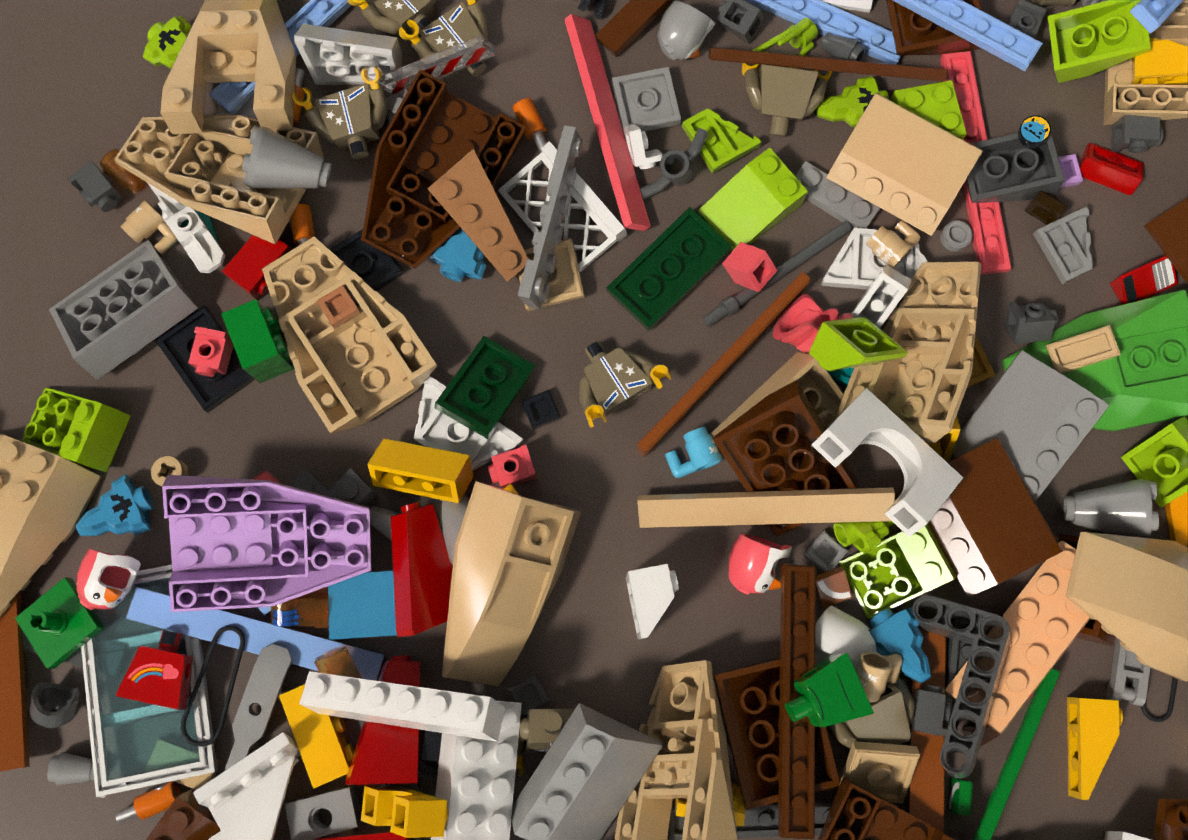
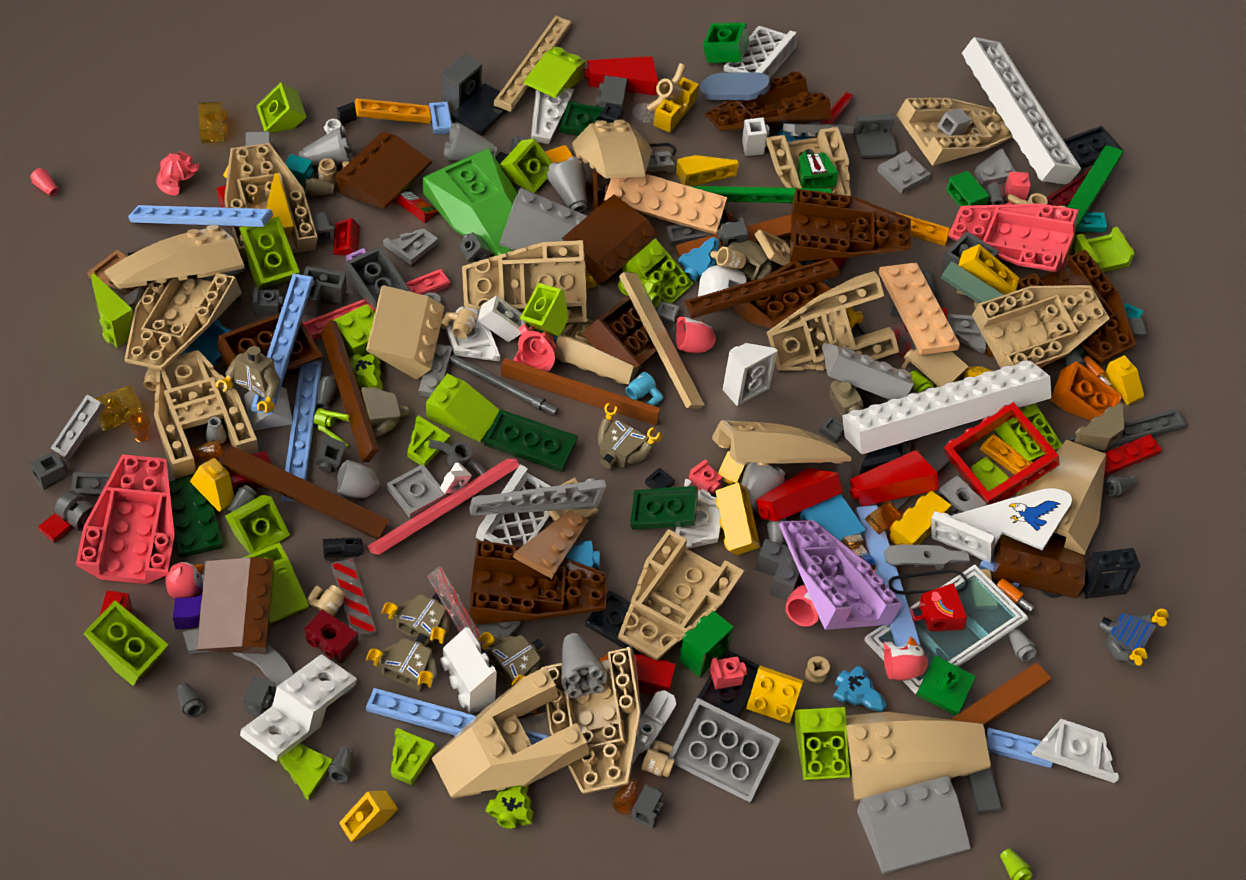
camera: 120 degrees left, 25 degrees down
dark grey piece [29,682,79,728] -> none
white brick [299,671,505,742] -> none
nougat tile [316,285,360,329] -> none
yellow arch [361,786,448,838] -> none
orange piece [512,98,547,153] -> none
coral brick [722,242,778,293] -> none
green torso [785,652,874,727] -> none
white arch [812,388,963,537] -> none
dark orange tile [816,566,853,609] -> none
dark grey beam [913,595,1011,779] -> none
green tile [948,777,973,816] -> none
tile [1018,115,1051,148] -> none
dark brown plate [1024,191,1067,225] -> none
tan tile [1046,325,1120,374] -> none
none -> dark grey brick [303,266,347,316]
none -> yellow plate [746,666,804,724]

